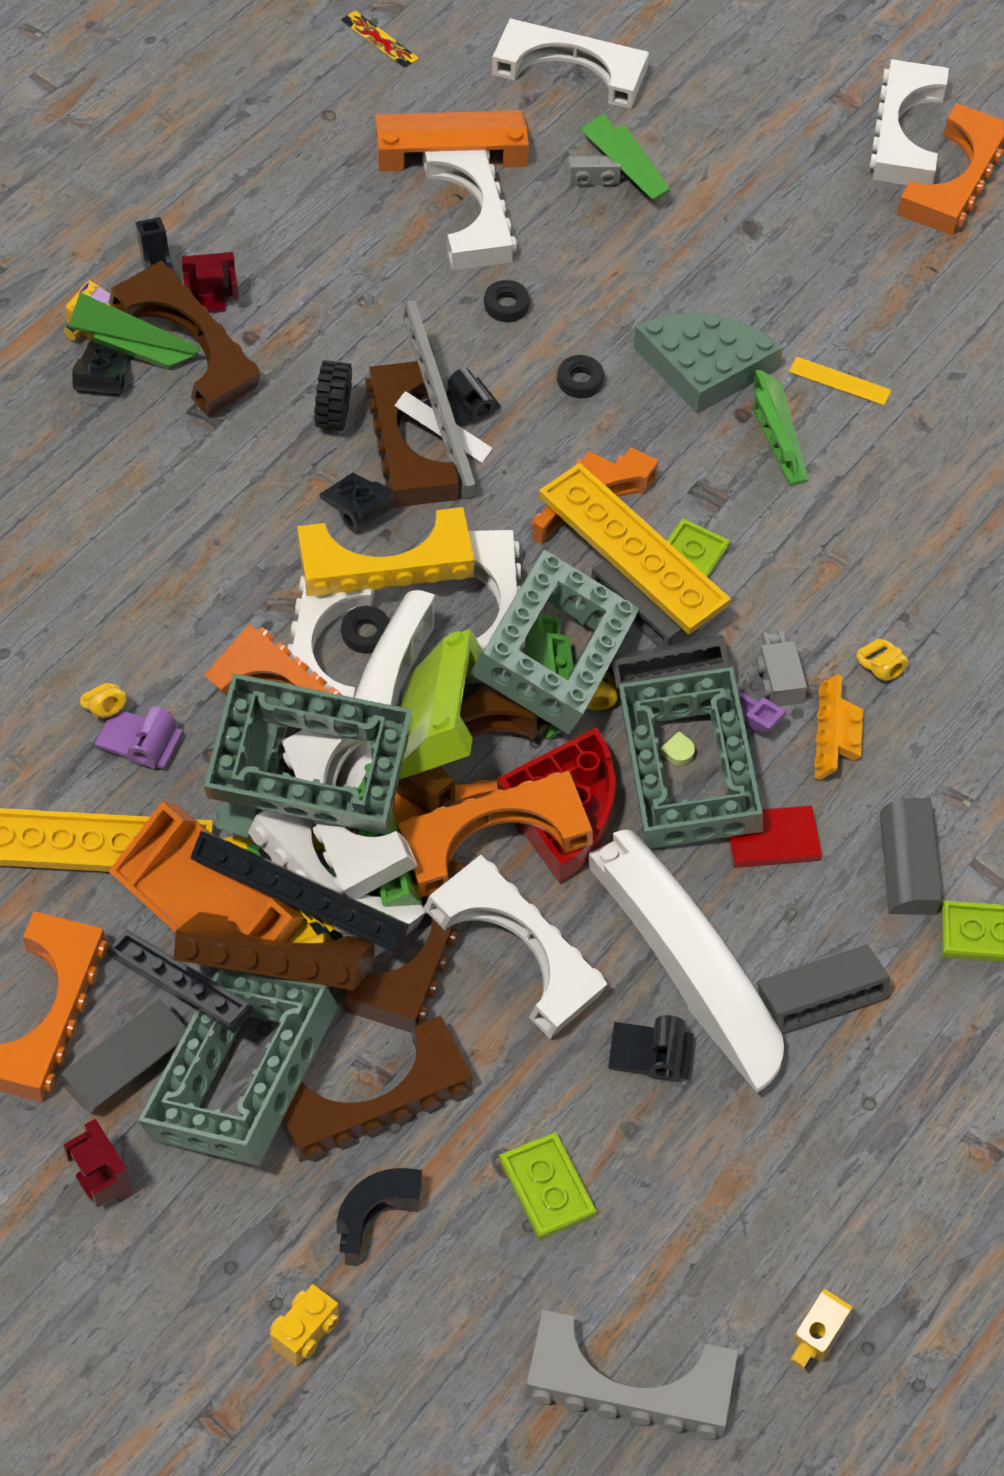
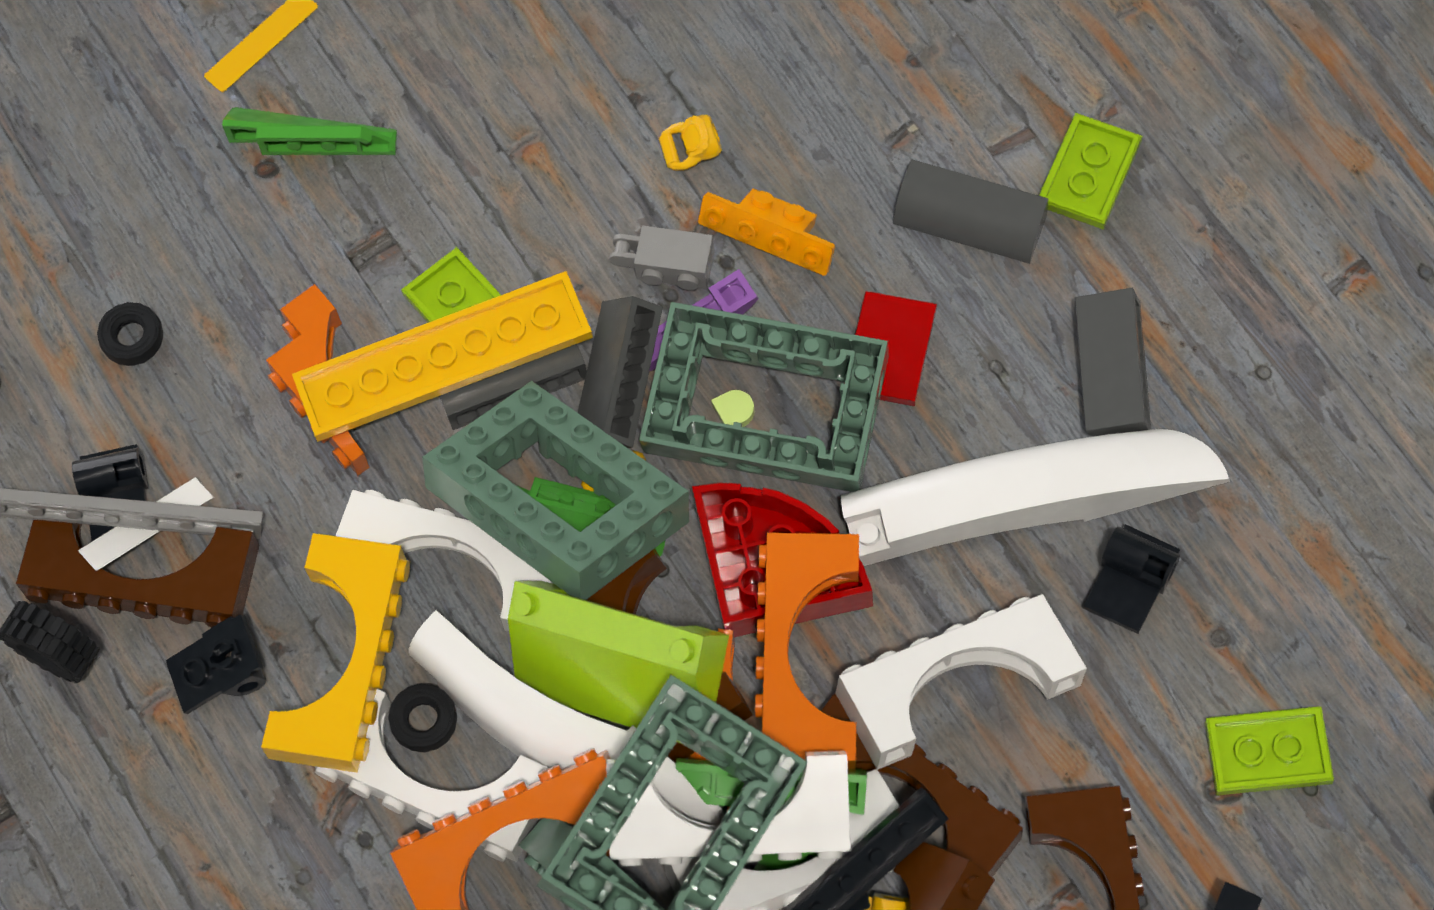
camera: 60 degrees left, 10 degrees up
sand green brick [633,313,783,413] -> none

